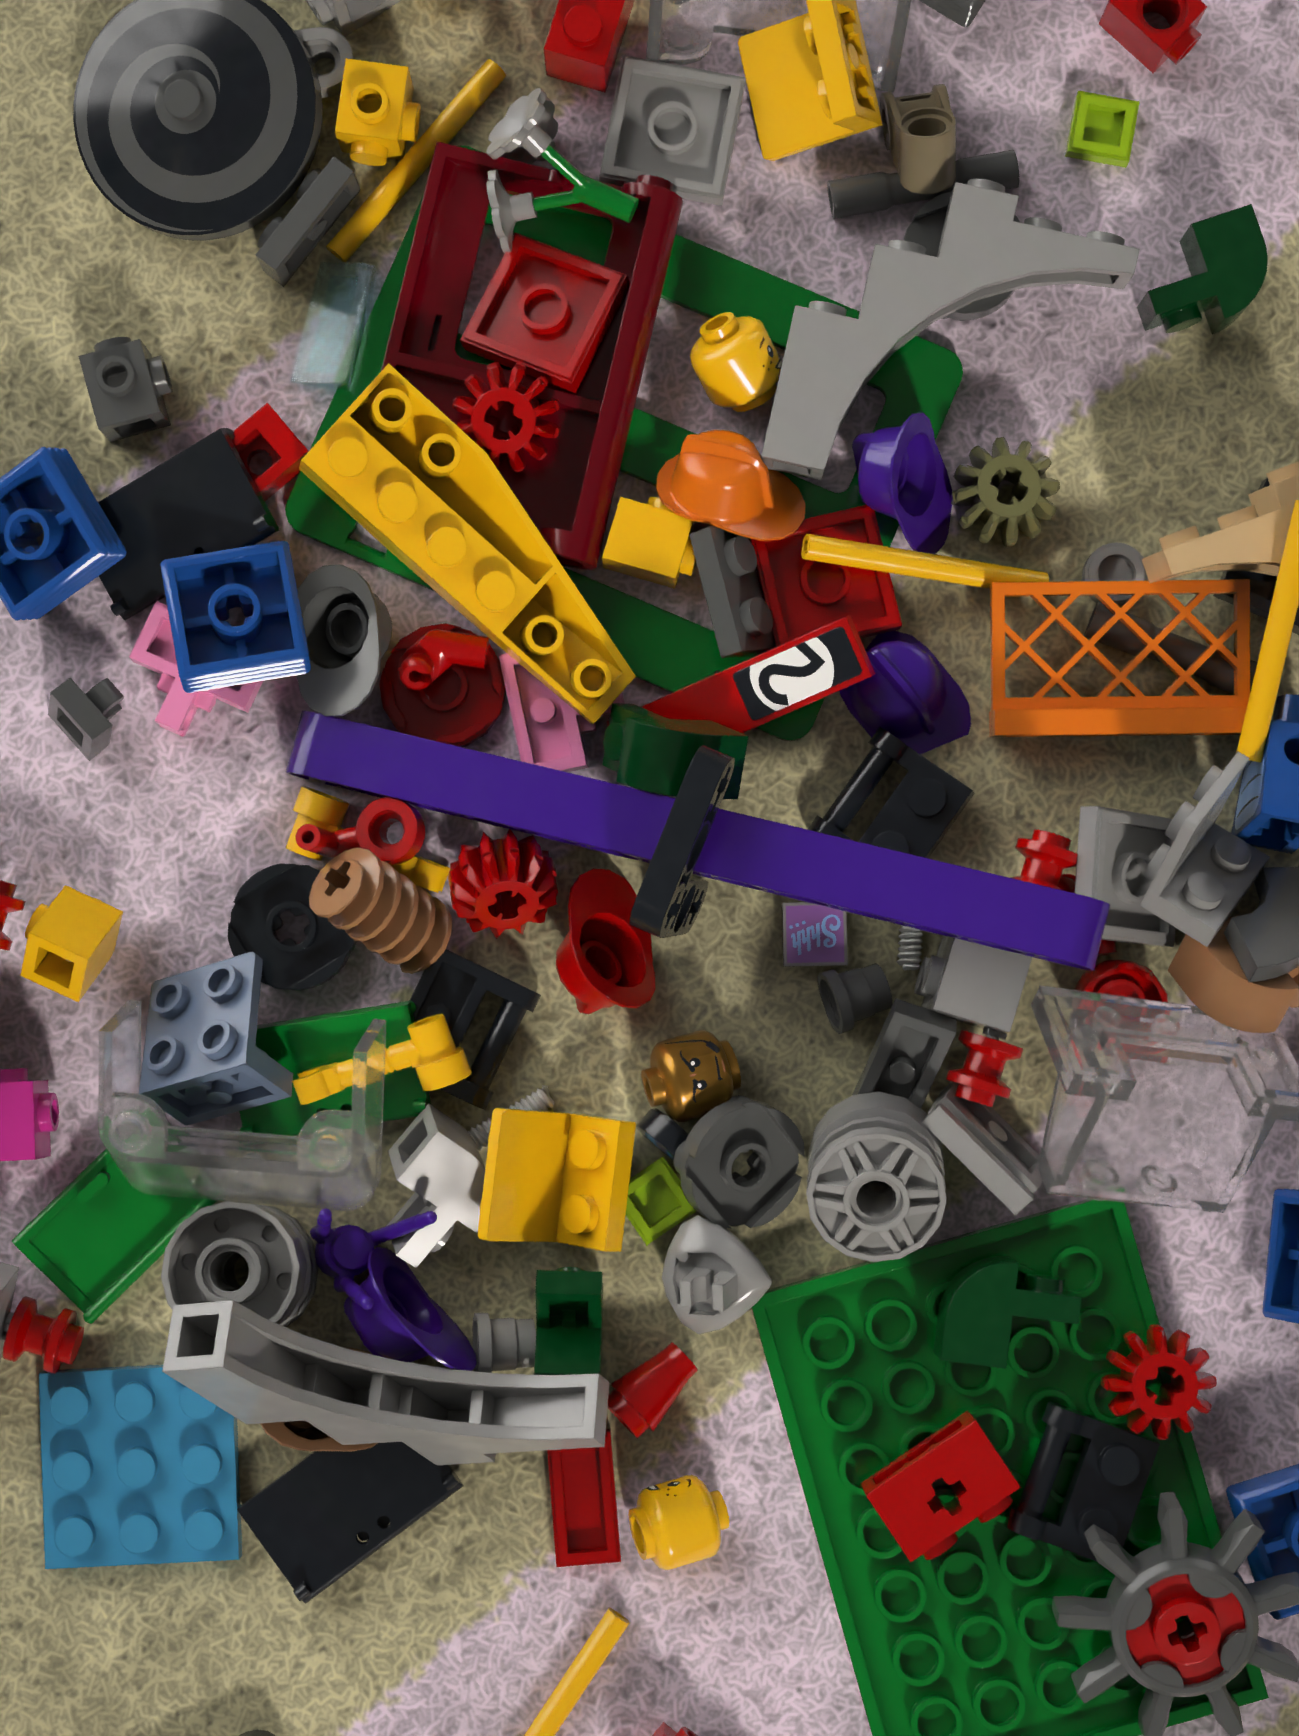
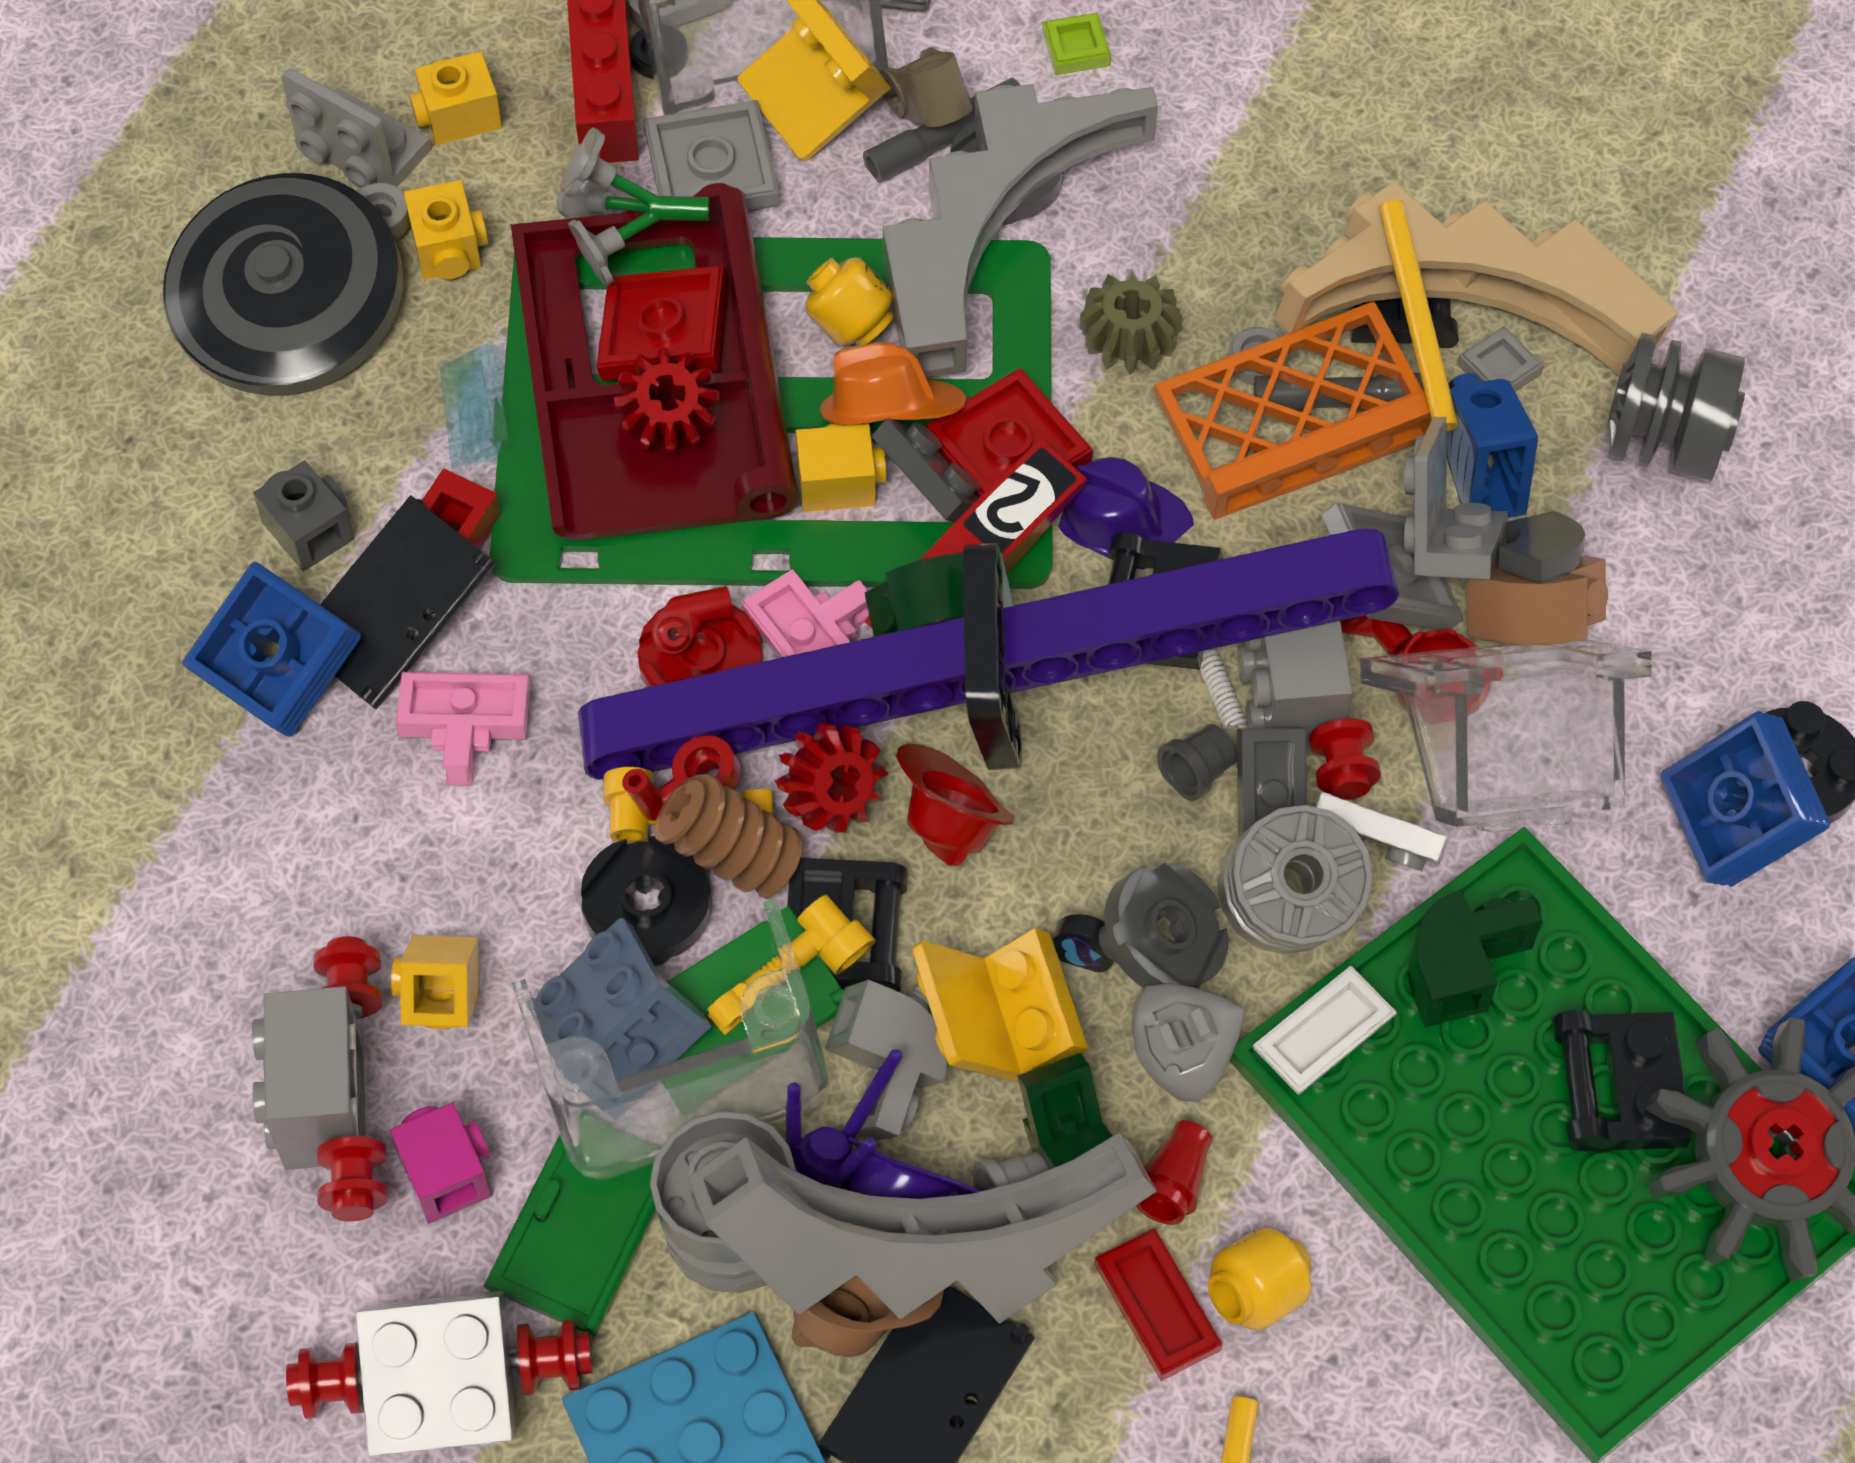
camera: 25 degrees left, 25 degrees down
dark grey tile [48,678,124,761] -> none
blue brick [160,541,311,693] -> none
dark grey plate [256,156,360,287] -> none
dark grey piece [297,564,392,717] -> none
yellow wedge [299,363,636,724] -> none
yellow piece [326,59,506,263] -> none
lime tile [626,1156,696,1246] -> none
pearl gold head [641,1030,741,1122] -> none
medium lavender tile [781,902,848,967] -> none
yellow piece [801,534,1049,589] -> none
dark purple piece [852,412,952,554] -> none
red brick [860,1410,1021,1562] -> none
red gear [1101,1324,1217,1440] -> none
dark green brick [1137,204,1268,335] -> none
none -> white tile [1252,966,1397,1095]

